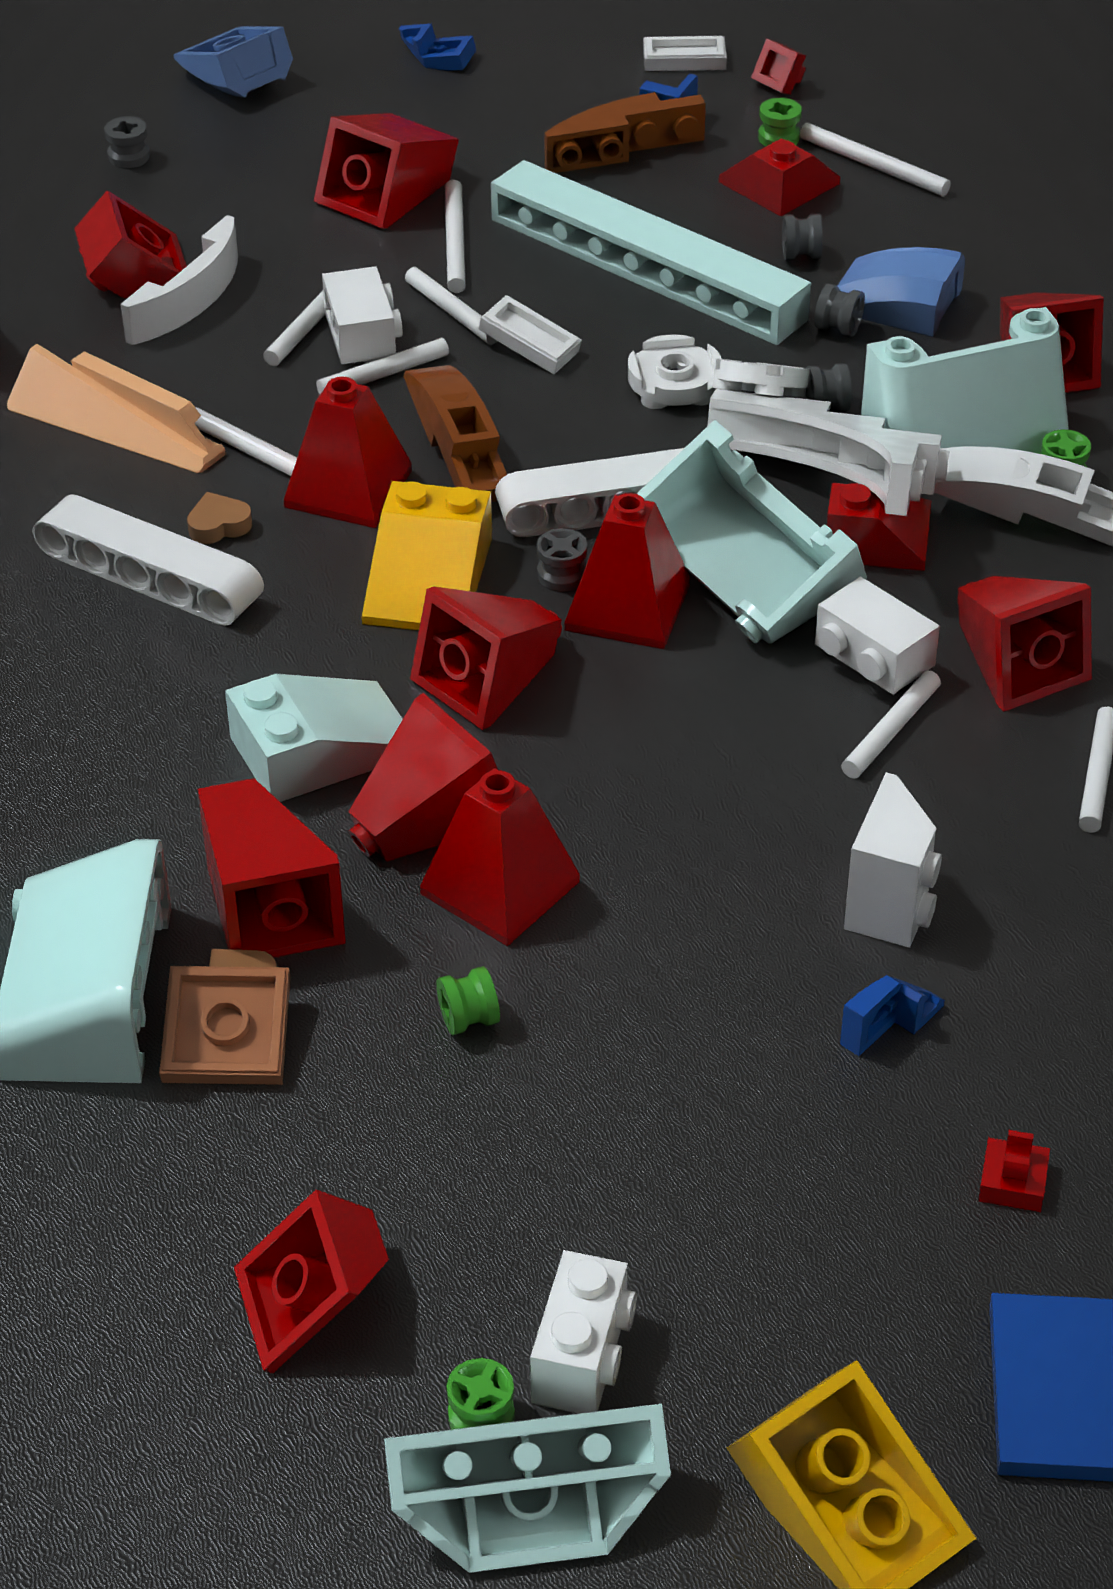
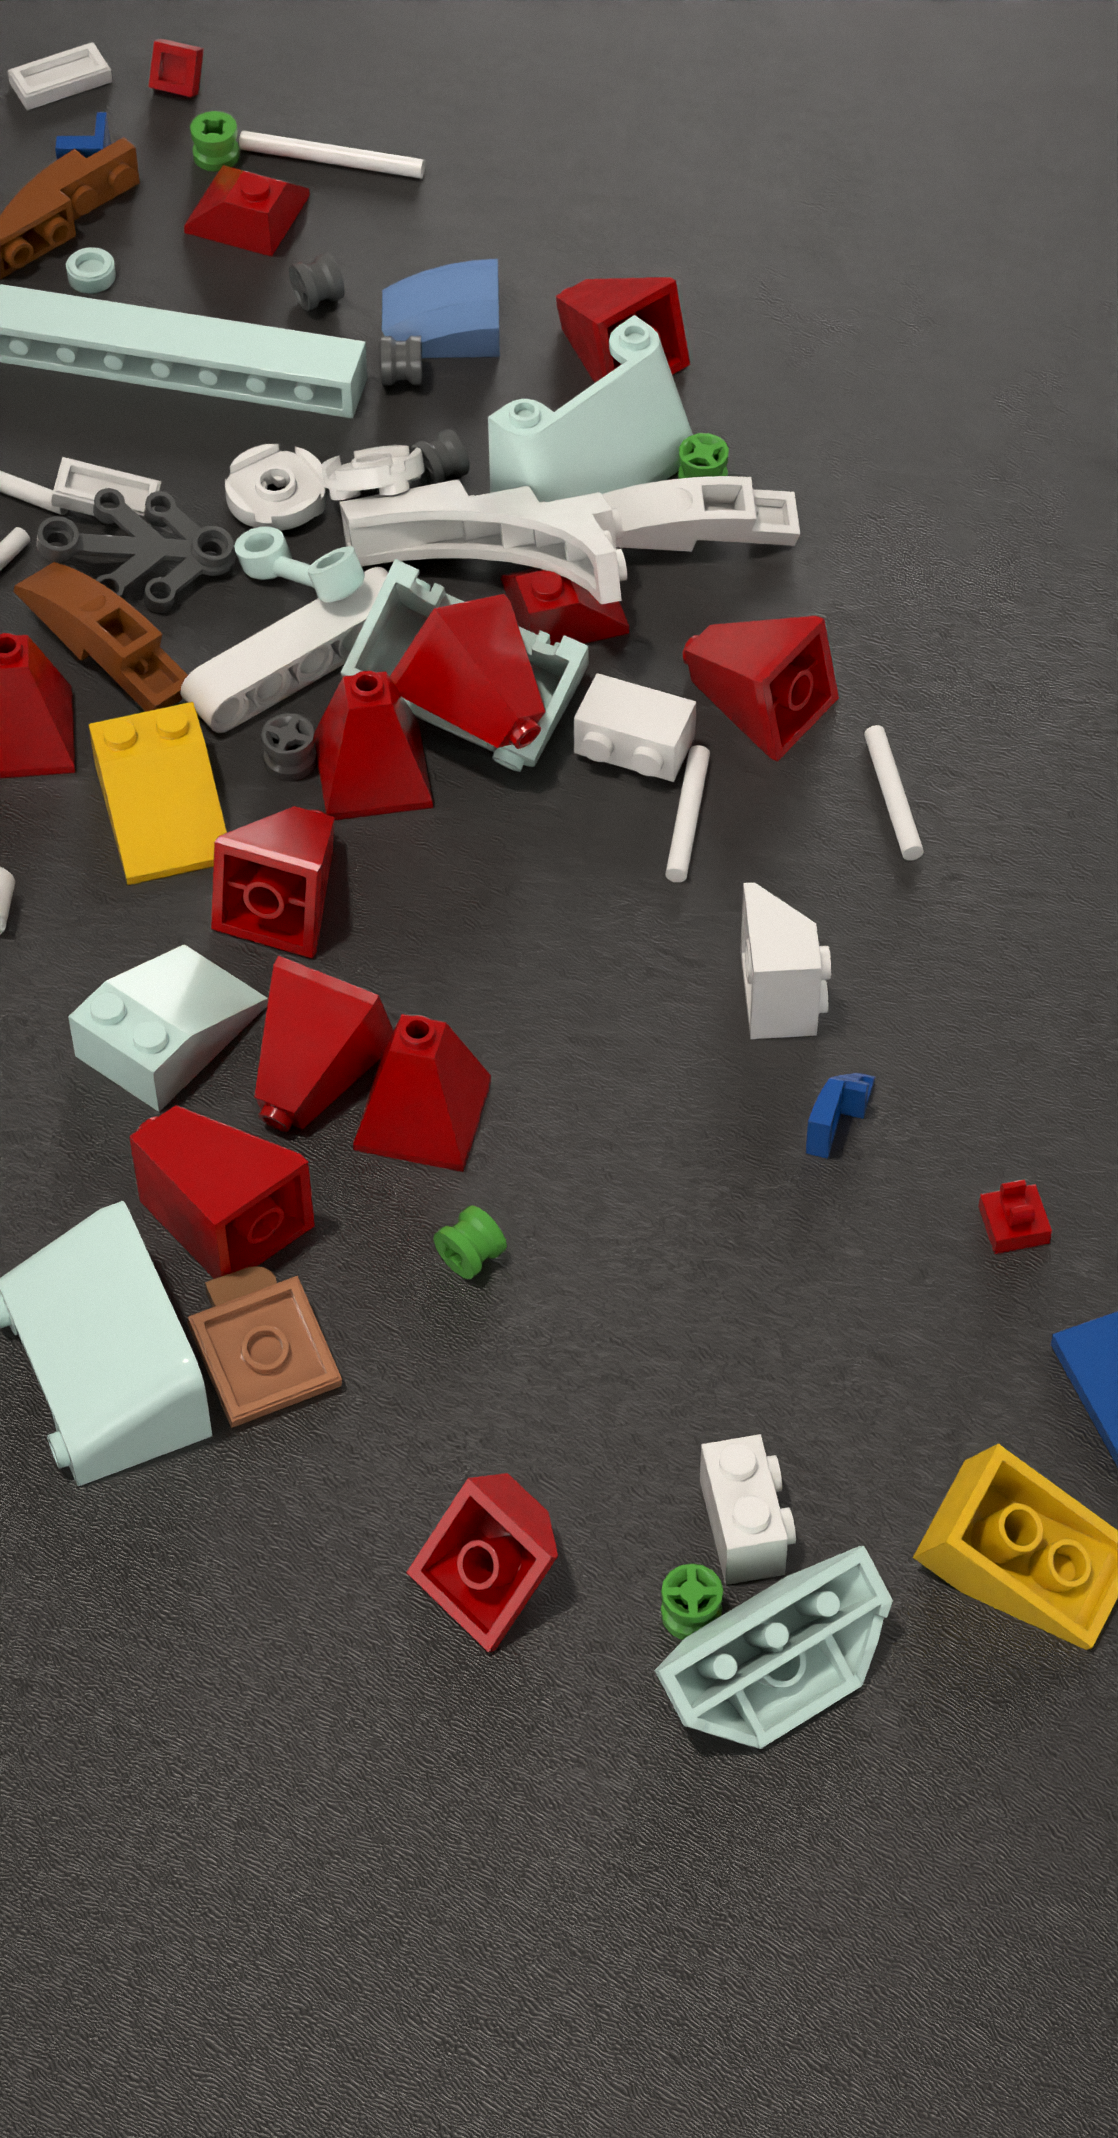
camera: 25 degrees left, 10 degrees up
none -> dark grey plant [36,488,237,613]
none -> light aqua tile [66,247,116,294]
none -> light aqua piece [234,527,365,602]
none -> red slope [390,594,546,749]

